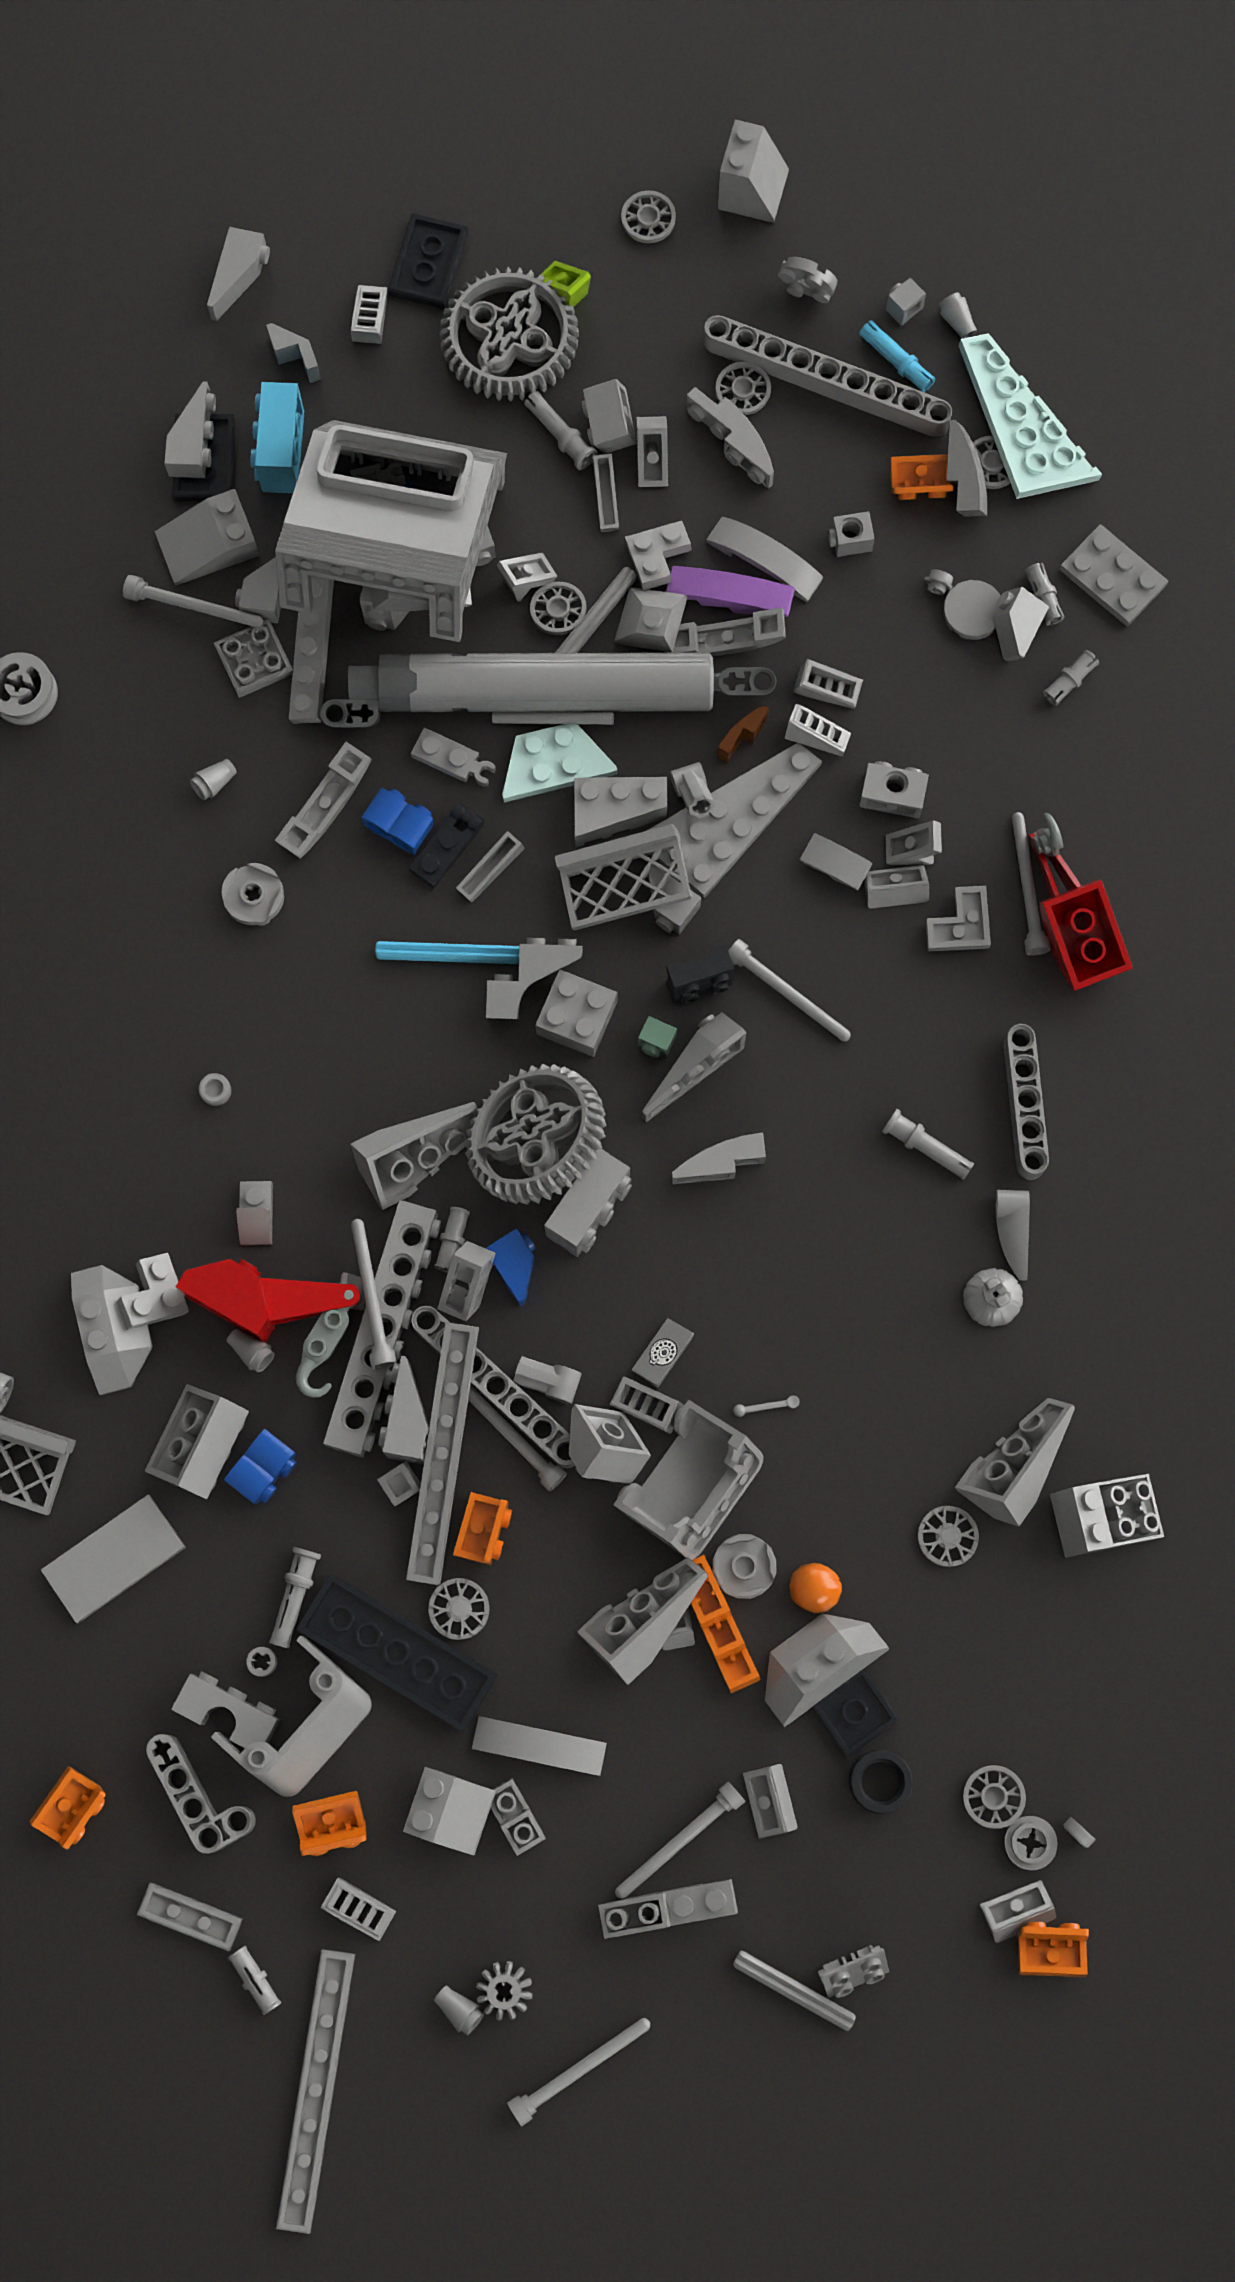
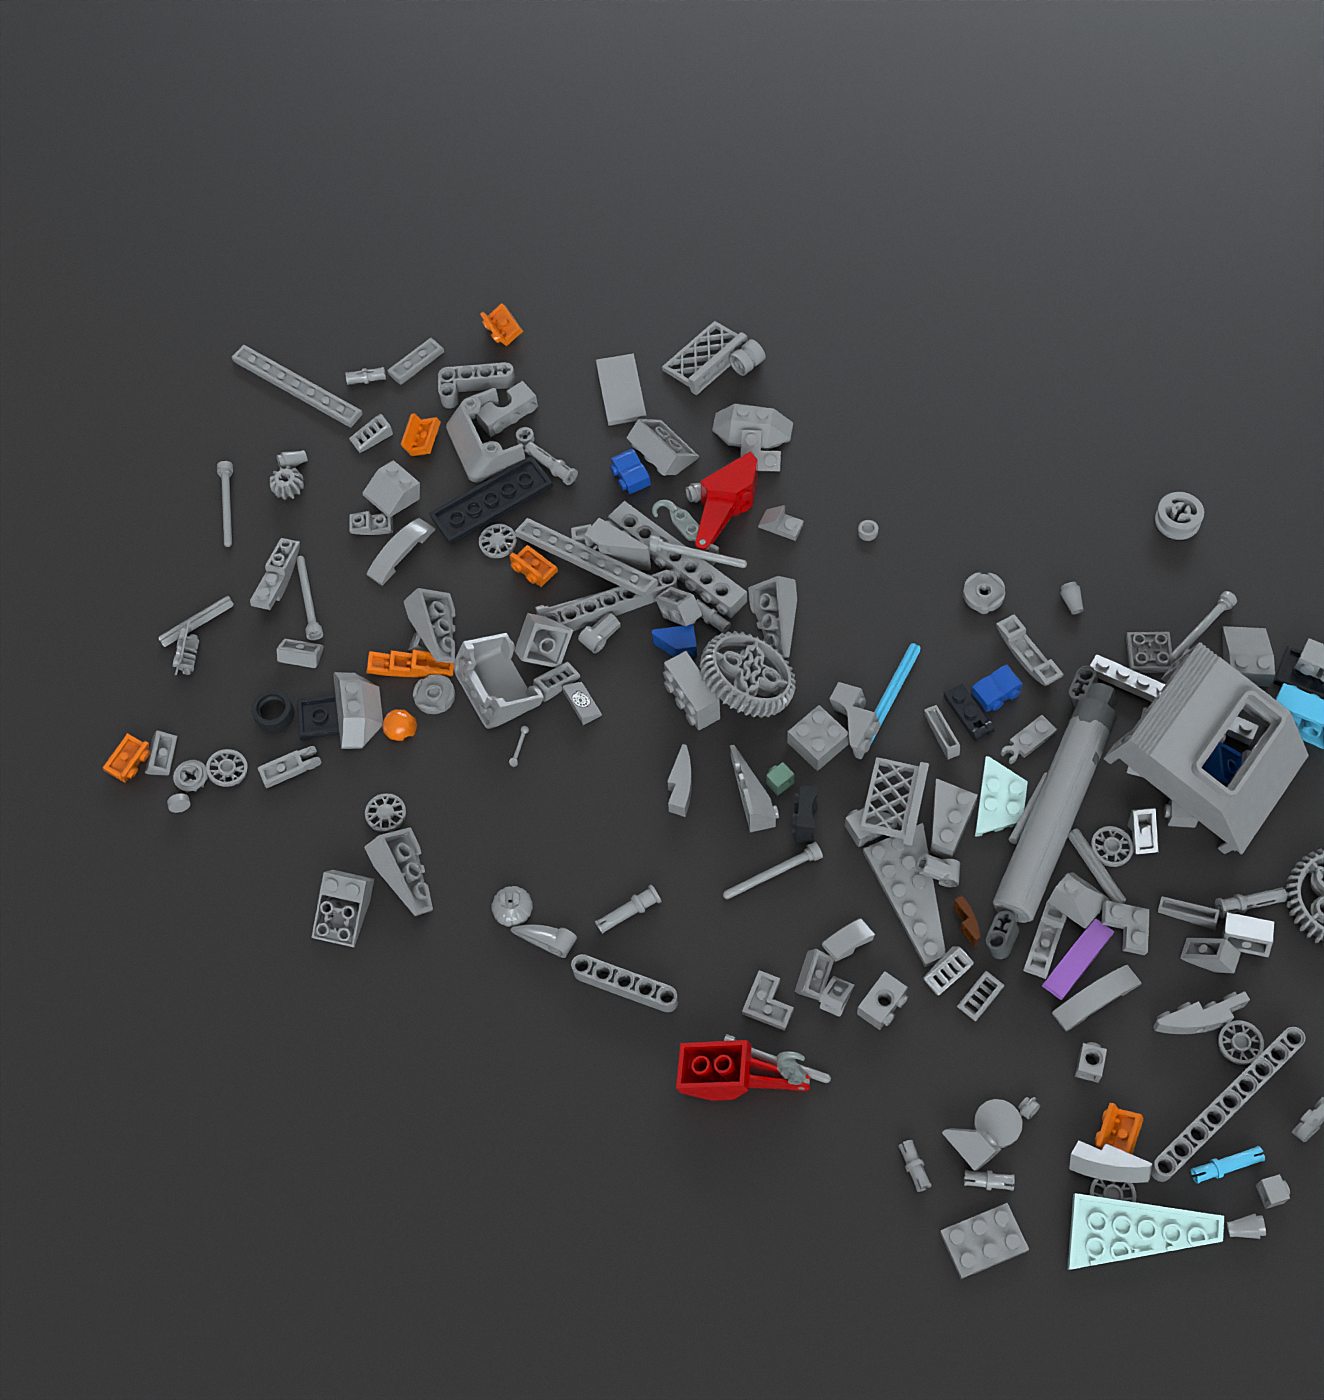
camera: 120 degrees right, 15 degrees down
none -> light grey hinge [258,746,321,789]

